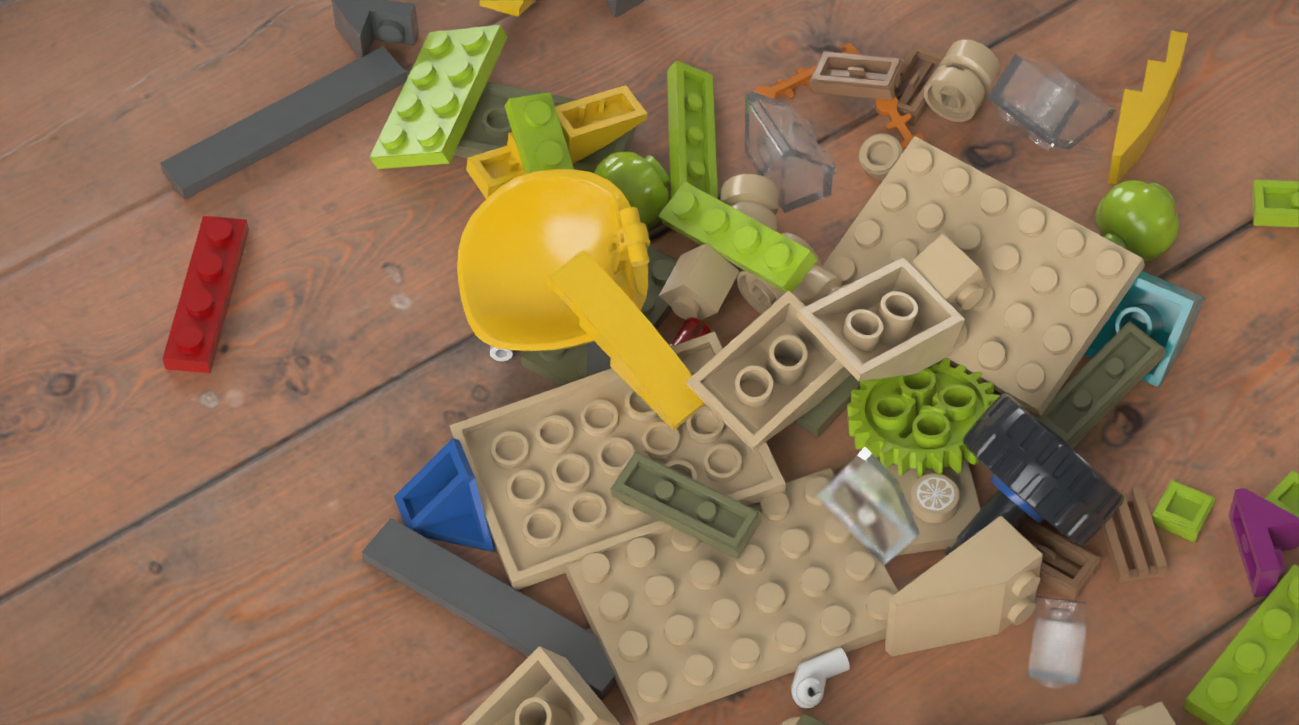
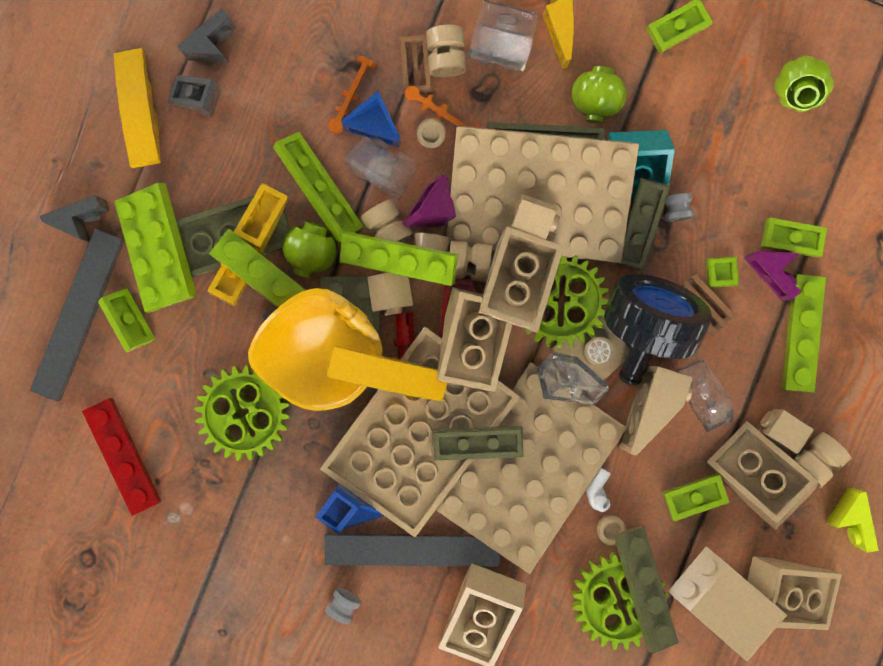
camera: 35 degrees left, 35 degrees up
medium nougat tile [809,52,907,100] -> none
none -> lime plate [98,288,155,352]
none -> lime gear [194,365,292,461]
none -> light grey wheel [325,588,361,624]
none -> blue slope [342,91,401,148]
none -> magenta slope [402,174,456,227]
none -> light grey wheel [664,193,694,222]

